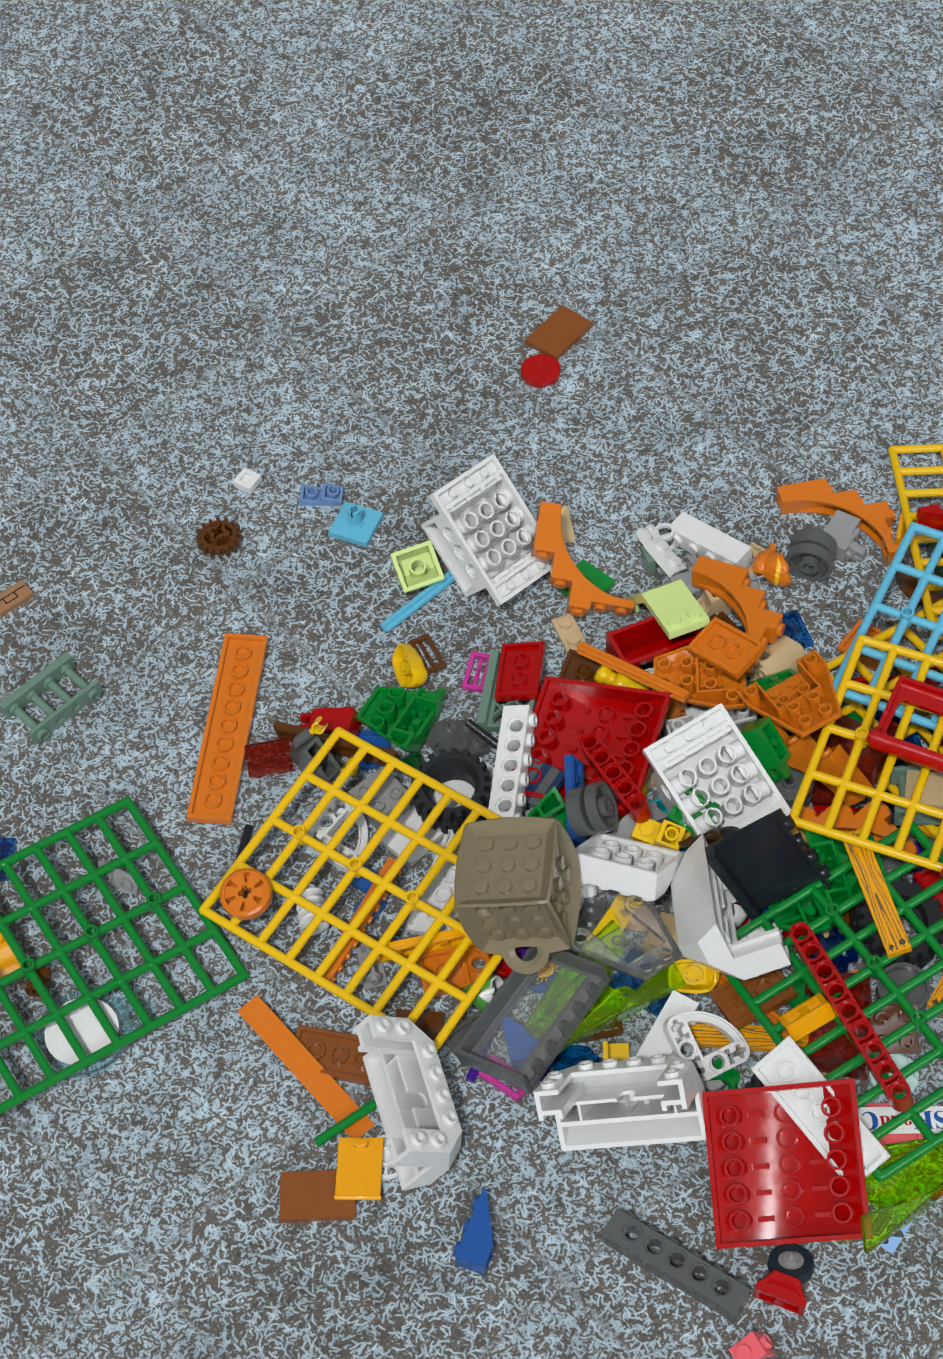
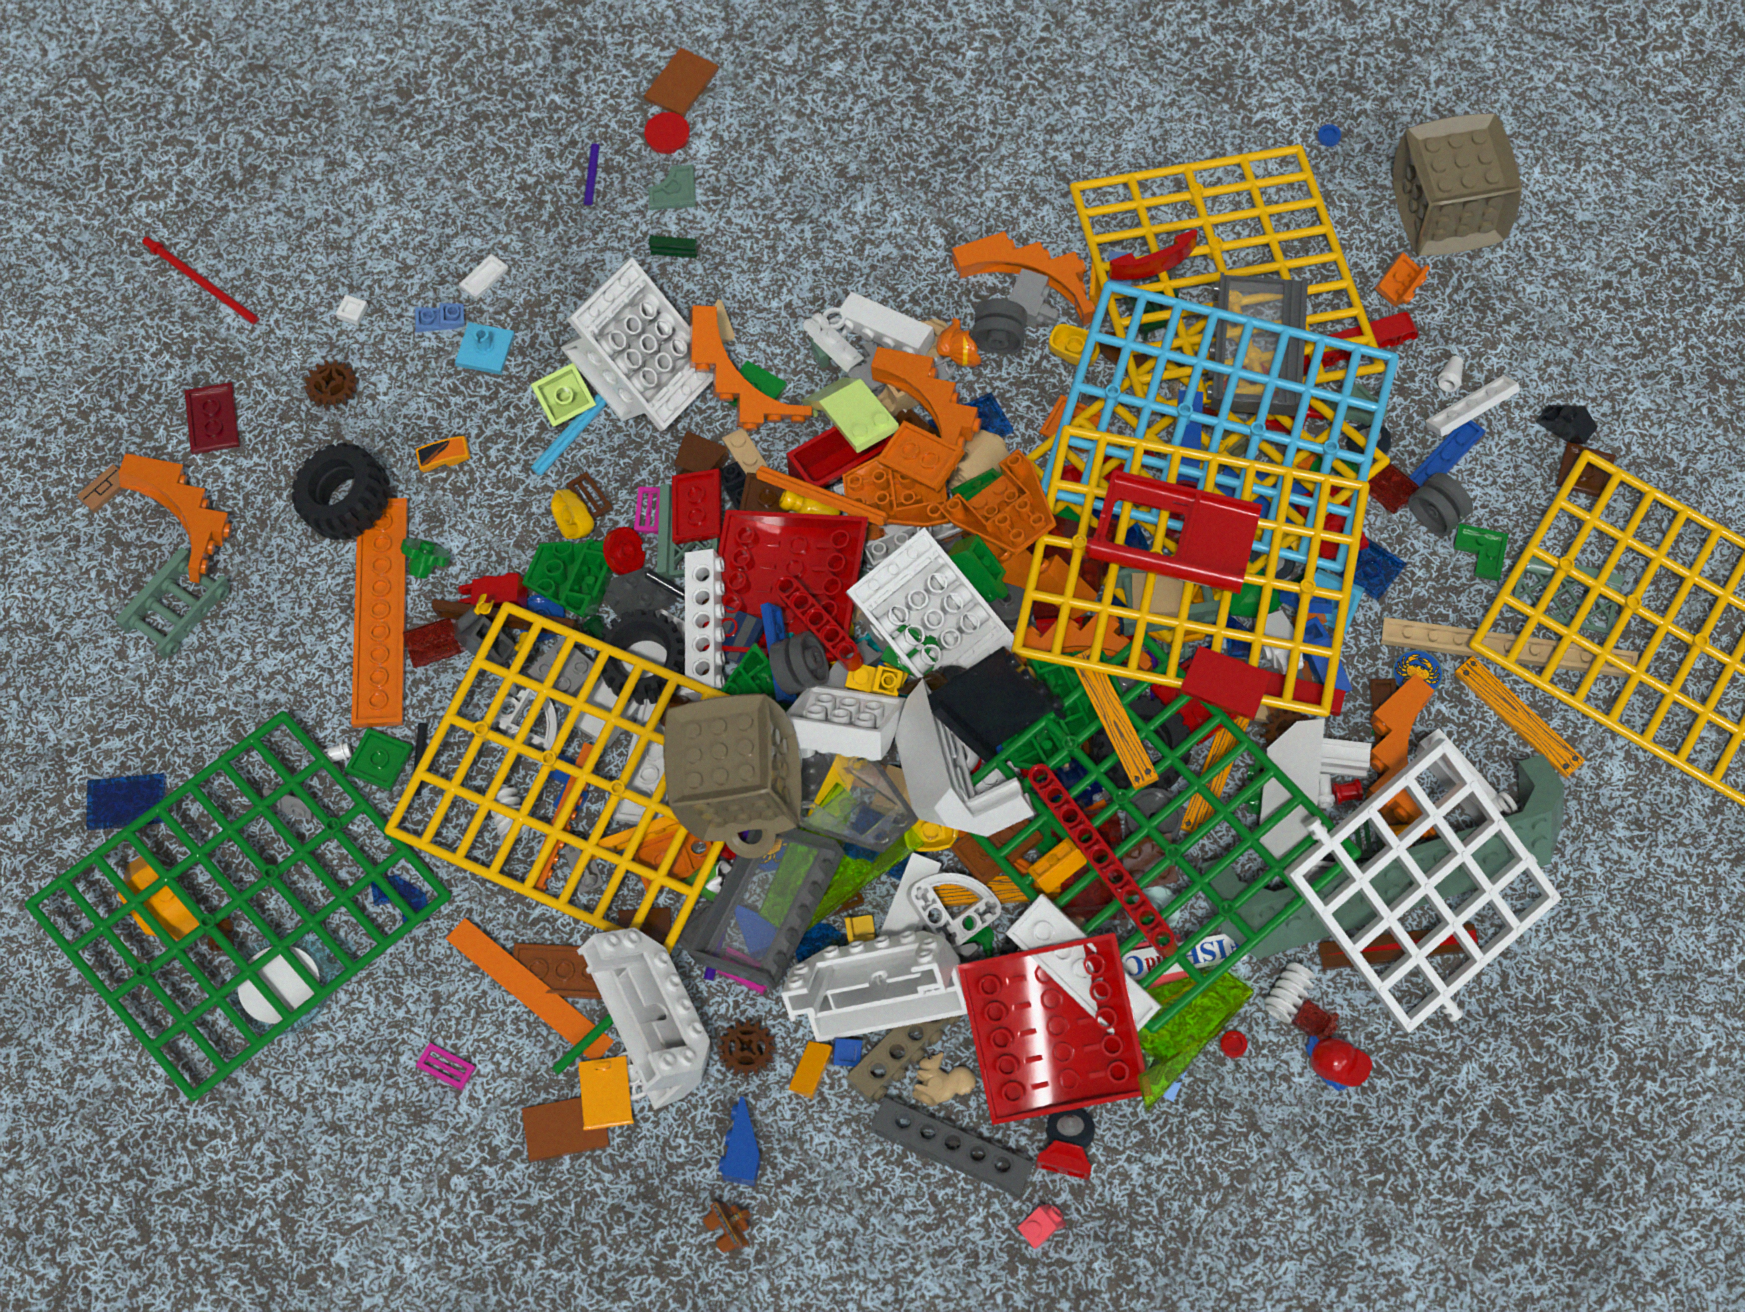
camera: 10 degrees left, 10 degrees up
orange wheel [220,868,272,920] -> none
none -> orange arch [118,453,232,583]
none -> red bar [142,236,259,325]
none -> dark red tile [184,382,240,455]
none -> black tyre [292,443,391,540]
none -> white pin [322,741,352,763]
none -> green plate [344,728,414,792]
none -> clear blue tile [371,875,430,923]
none -> green plant [400,538,451,579]
none -> slope [415,436,471,473]
none -> dark pink tile [416,1042,476,1091]
none -> white tile [459,254,509,300]
none -> dark purple bar [583,143,600,205]
none -> red tile [603,527,645,576]
none -> sand green tile [648,165,696,210]
none -> dark green tile [649,235,698,259]
none -> reddish brown torso [674,431,729,475]
none -> dark orange hips [703,1201,751,1253]
none -> reddish brown gear [718,1020,776,1079]
none -> black slope [719,461,746,510]
none -> light orange slope [788,1041,833,1099]
none -> blue plate [832,1038,862,1067]
none -> dark tan brick [846,1015,962,1104]
none -> tan animal [912,1052,976,1107]
none -> yellow piece [1048,324,1100,367]

